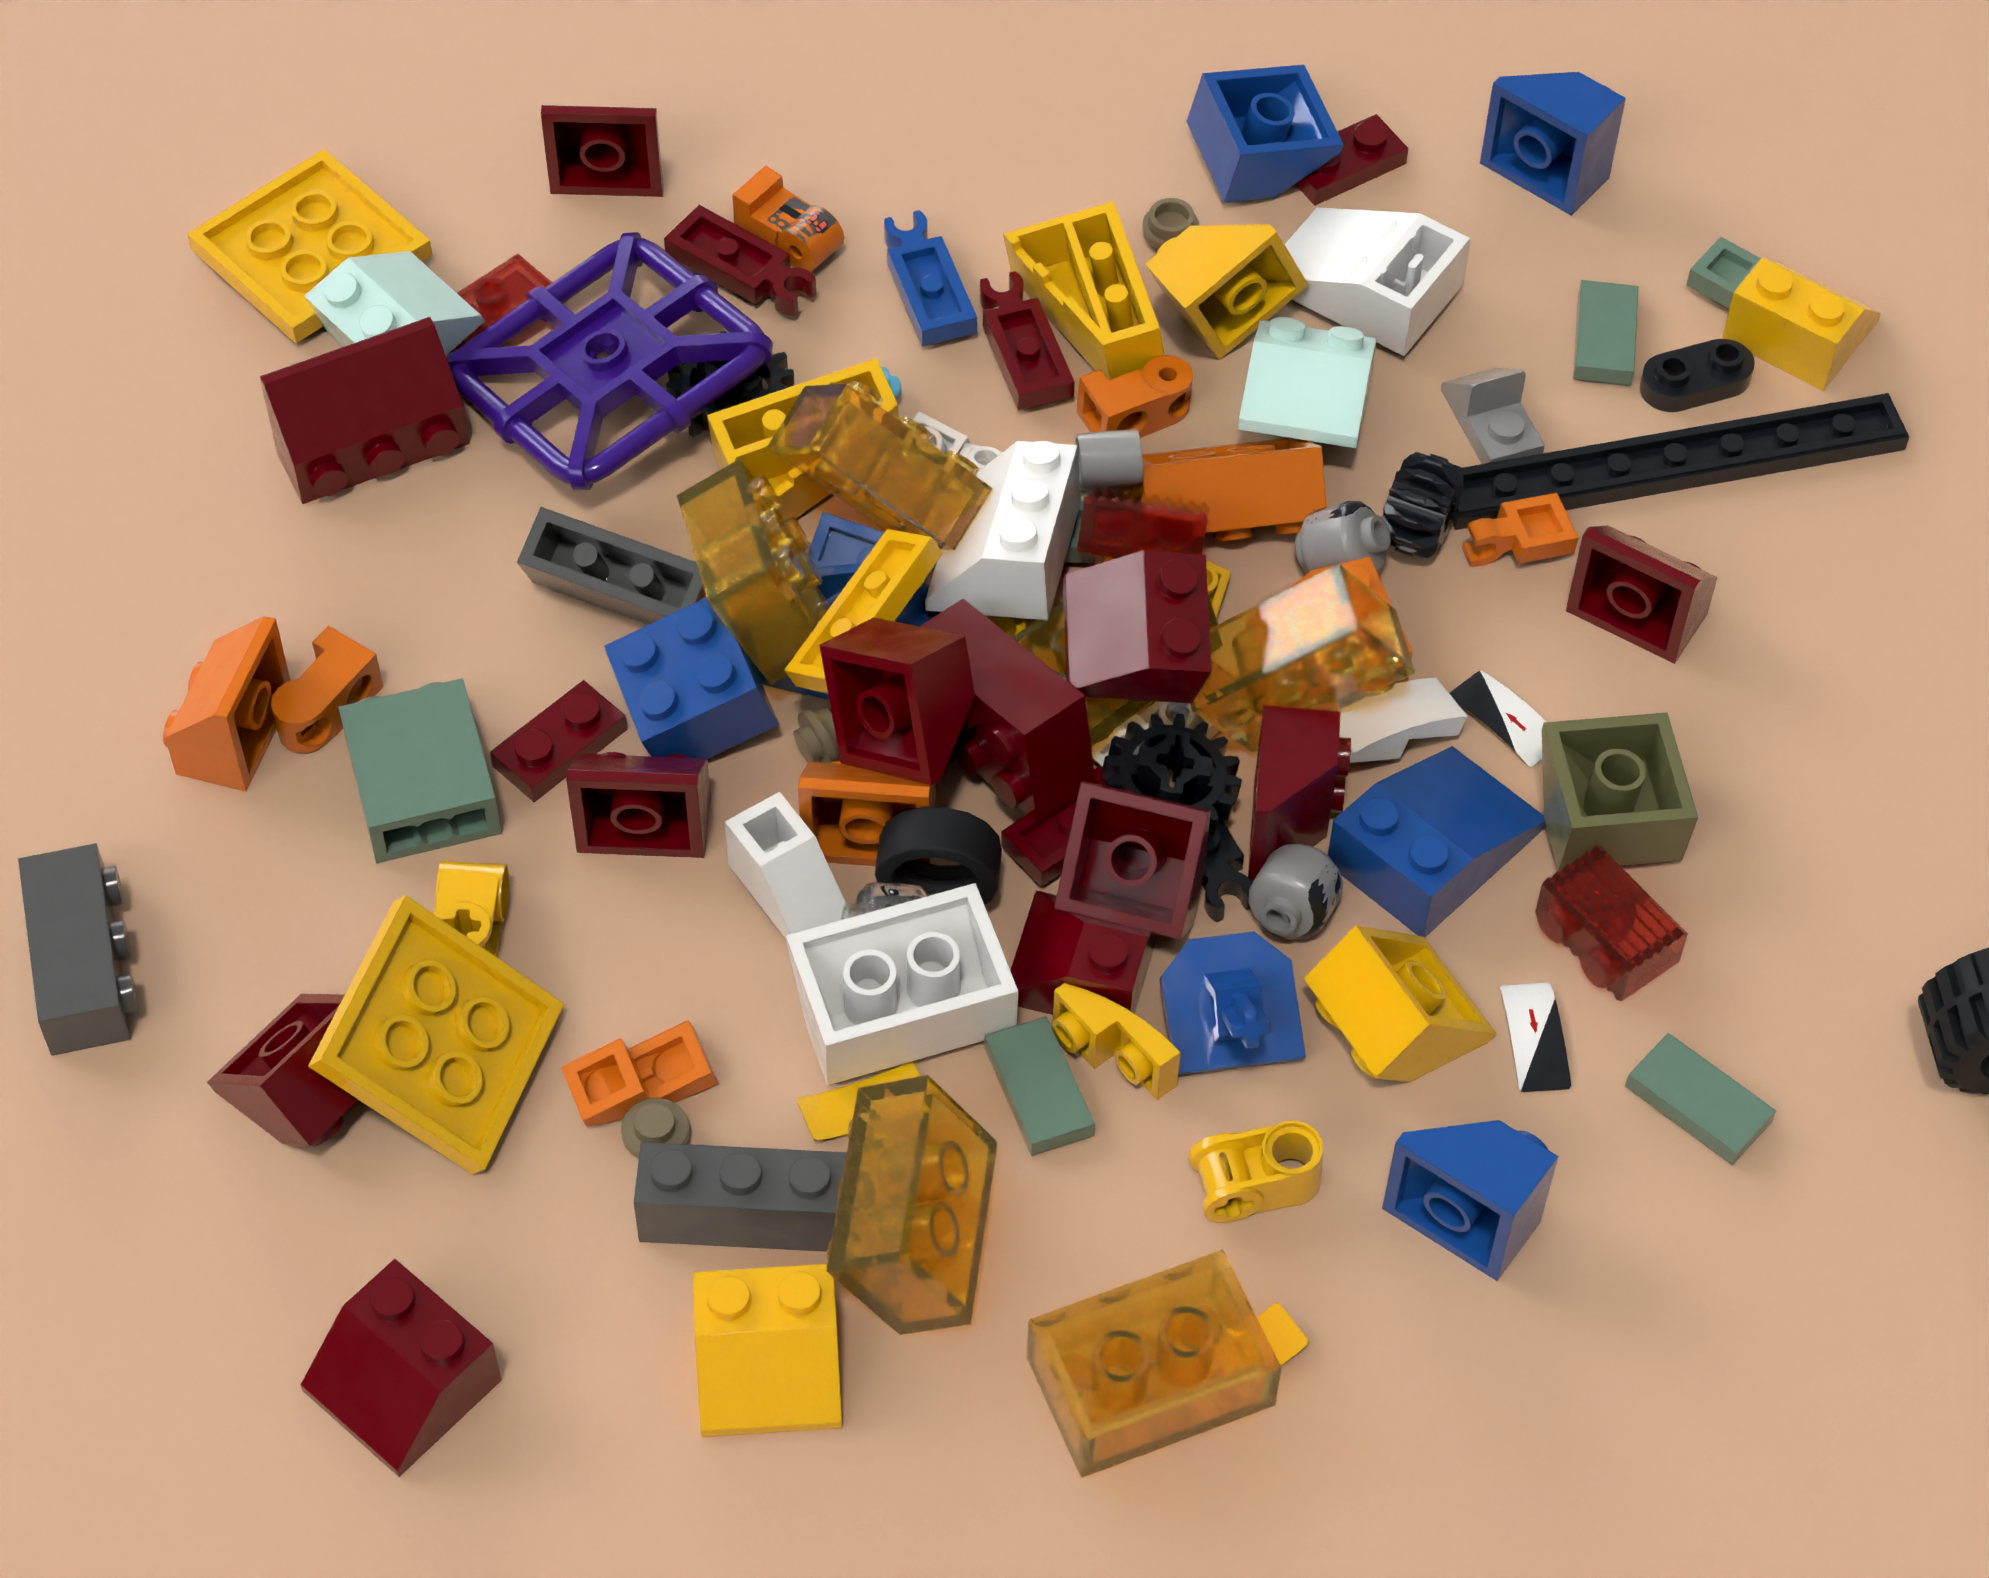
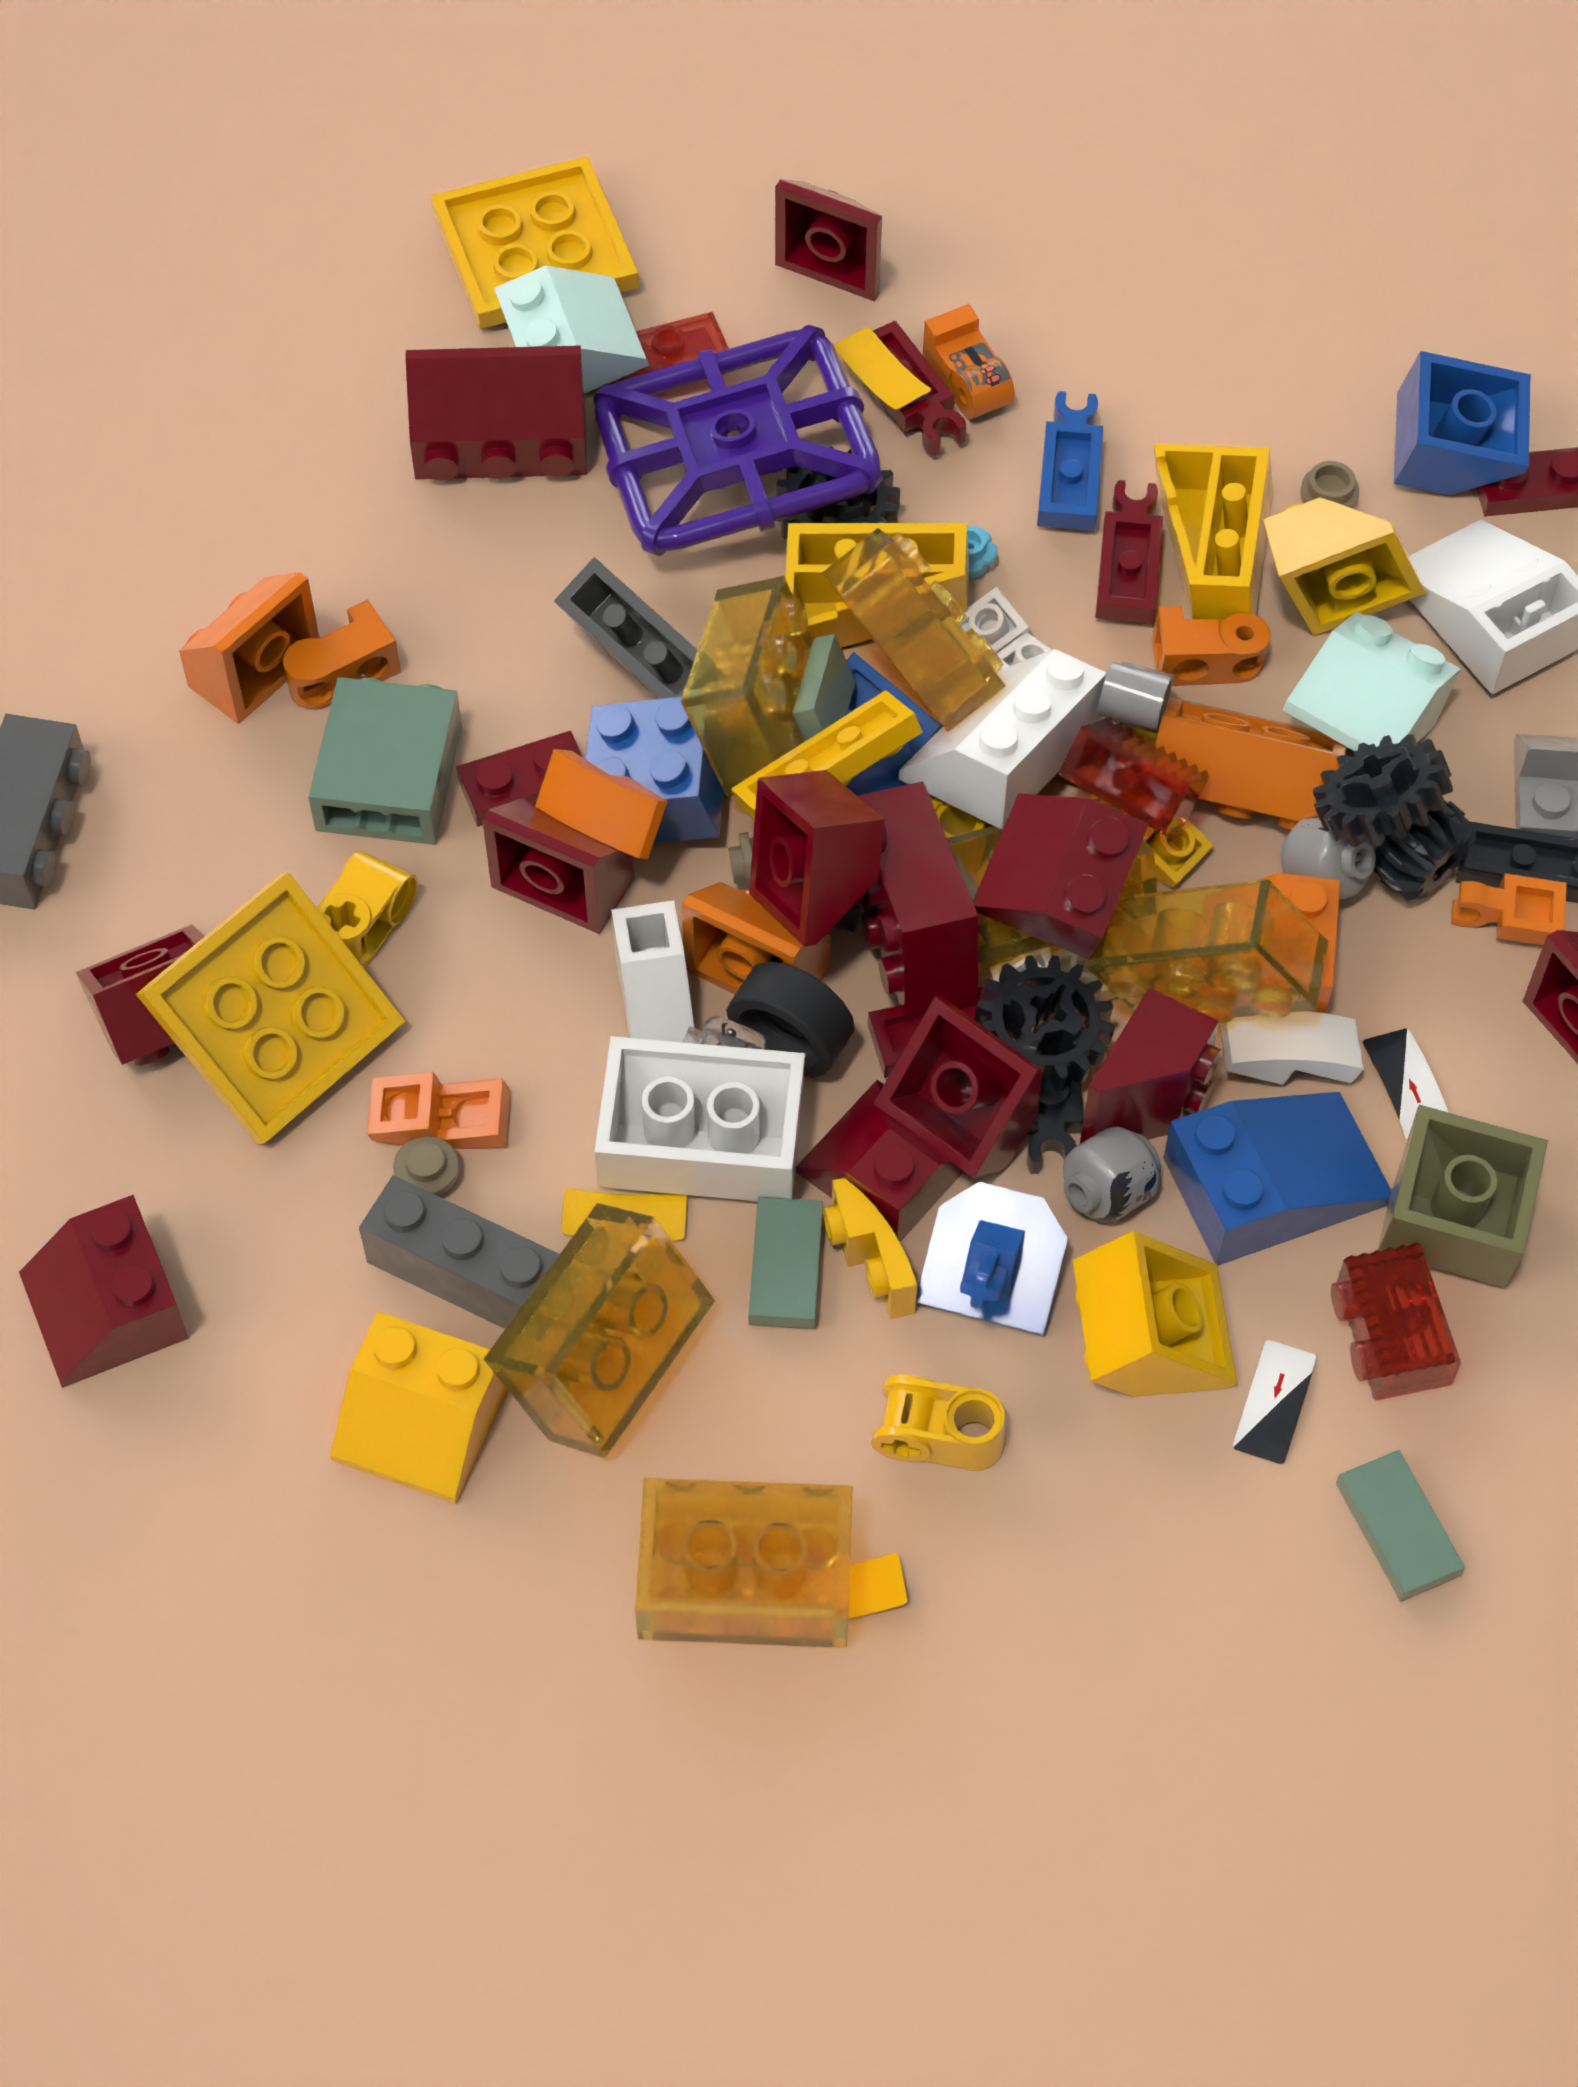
camera: 25 degrees right, 5 degrees up
blue slope [1382,1120,1559,1281] -> none
none -> orange slope [535,749,667,859]
none -> sand green tile [792,634,855,741]
none -> yellow sticker [834,327,931,410]
none -> black gear [1313,734,1453,847]

